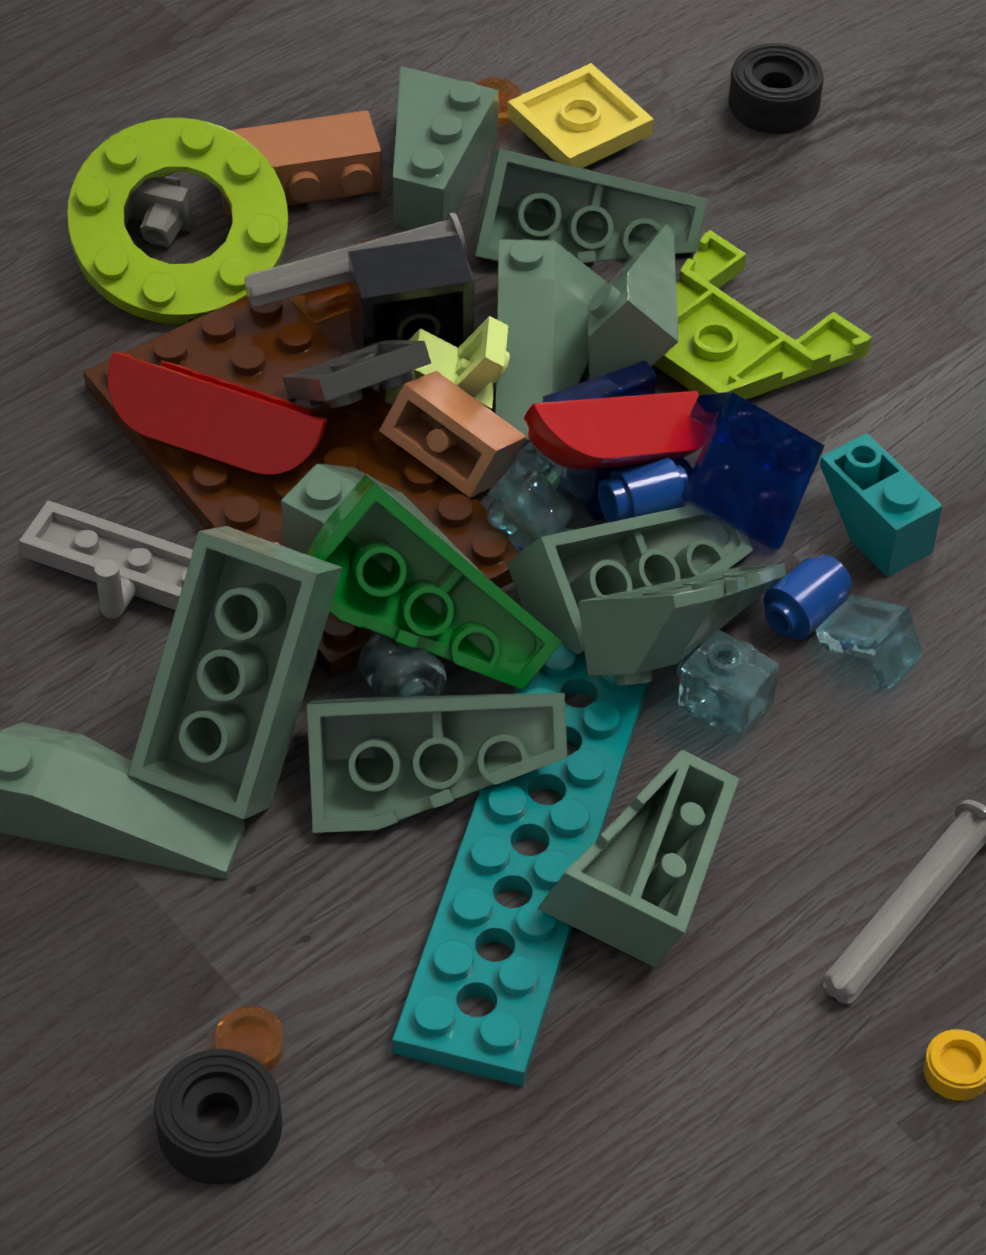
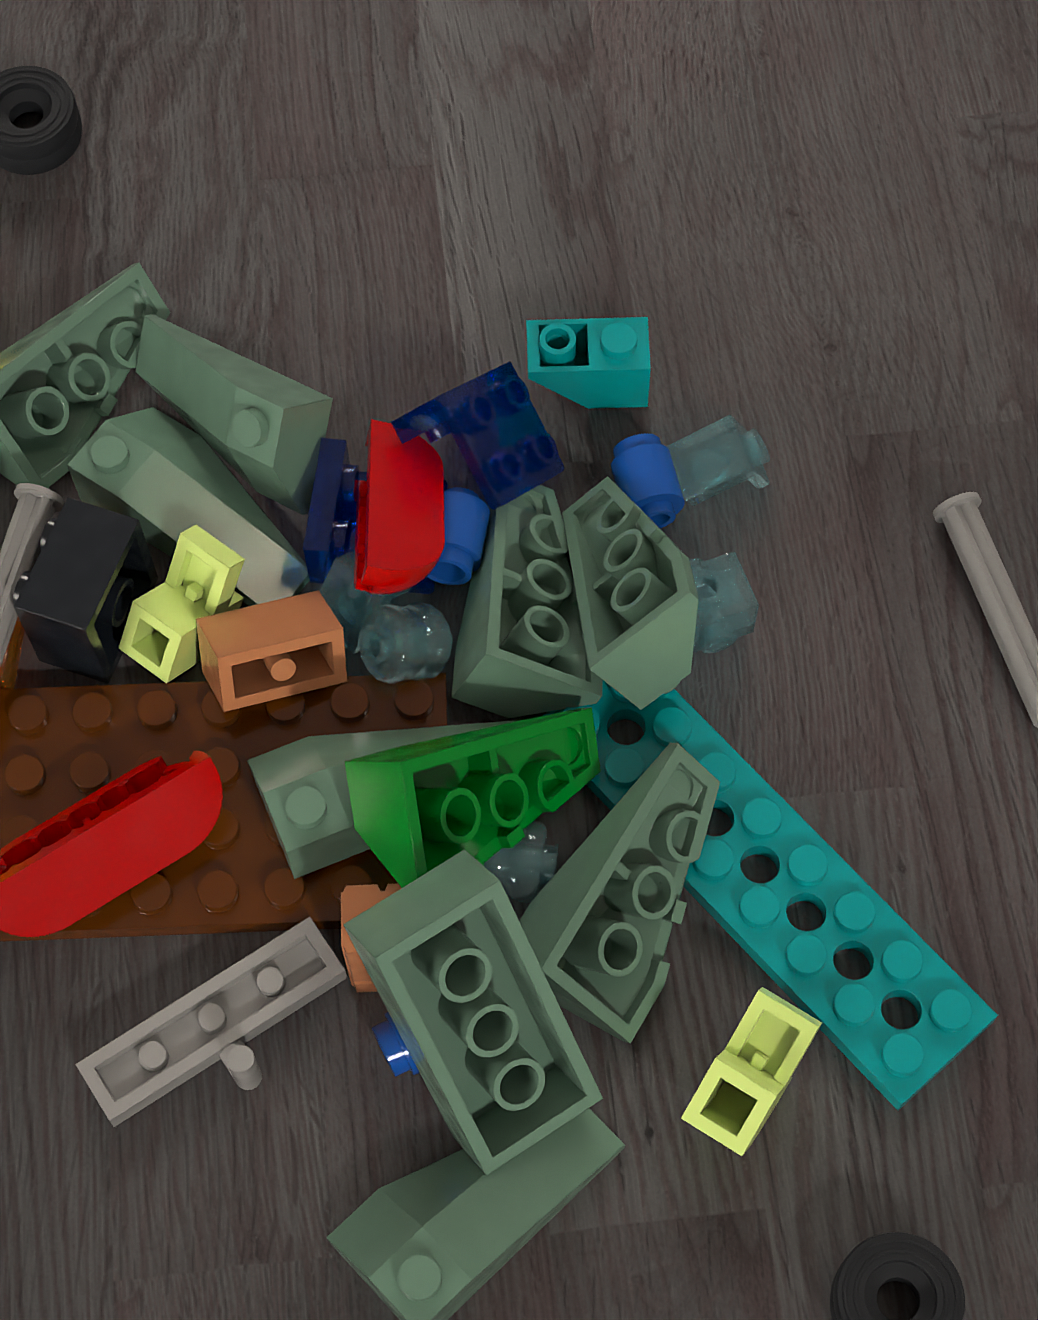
camera: 55 degrees left, 15 degrees up
clear orange tile [215,1006,284,1071] -> none
dark grey plate [282,340,431,408] -> none
sand green wedge [537,750,740,967] -> none
lime wing [654,230,872,410] -> none
none -> yellowish green brick [681,987,822,1156]

